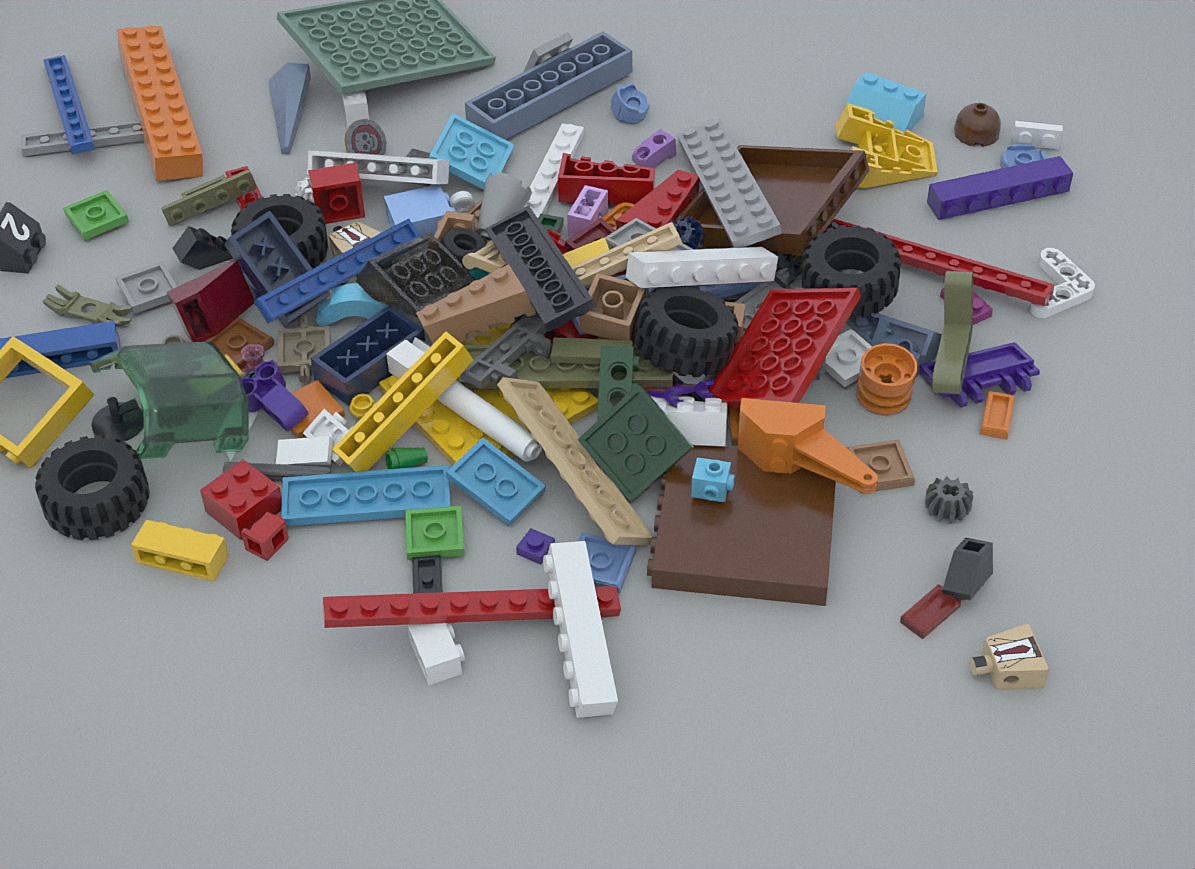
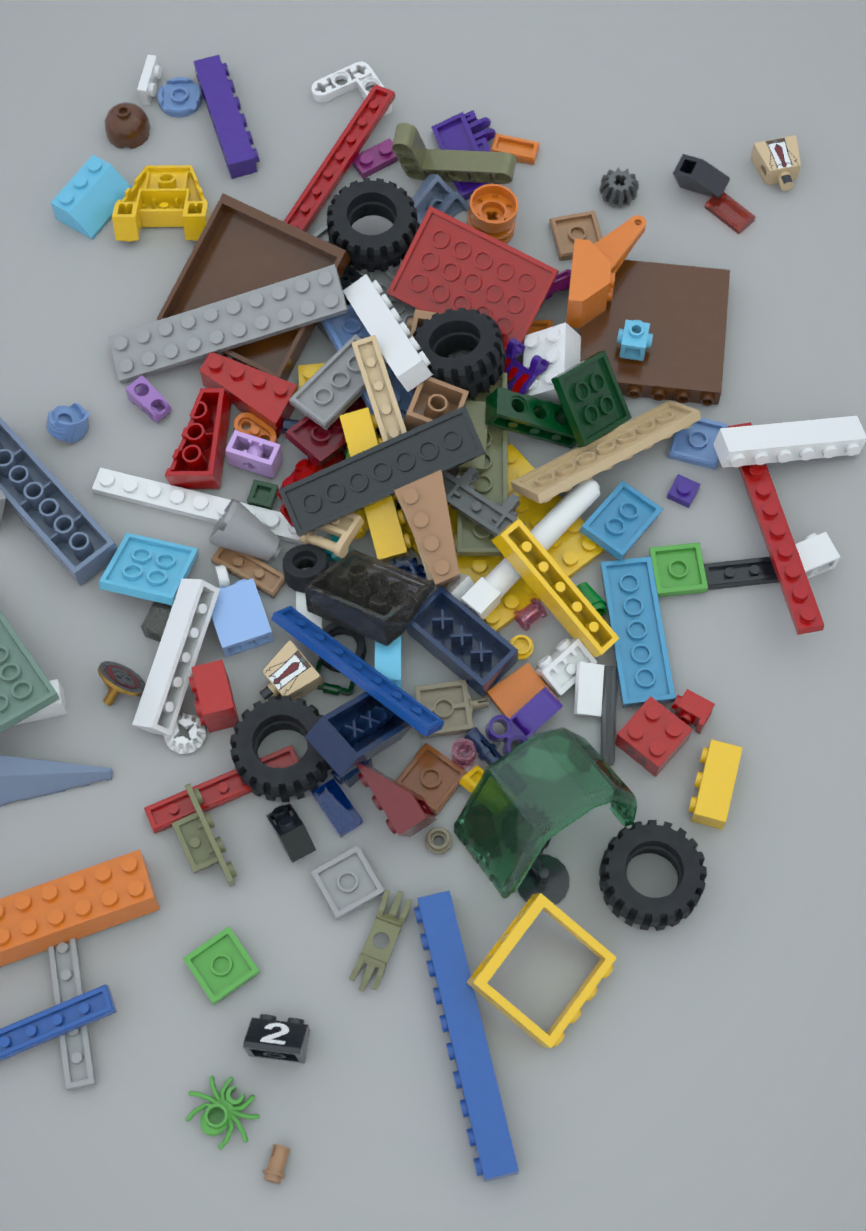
camera: 90 degrees left, 20 degrees up
medium nougat bracket [429,211,476,260] -> none
clear blue gear [670,215,706,250] -> none

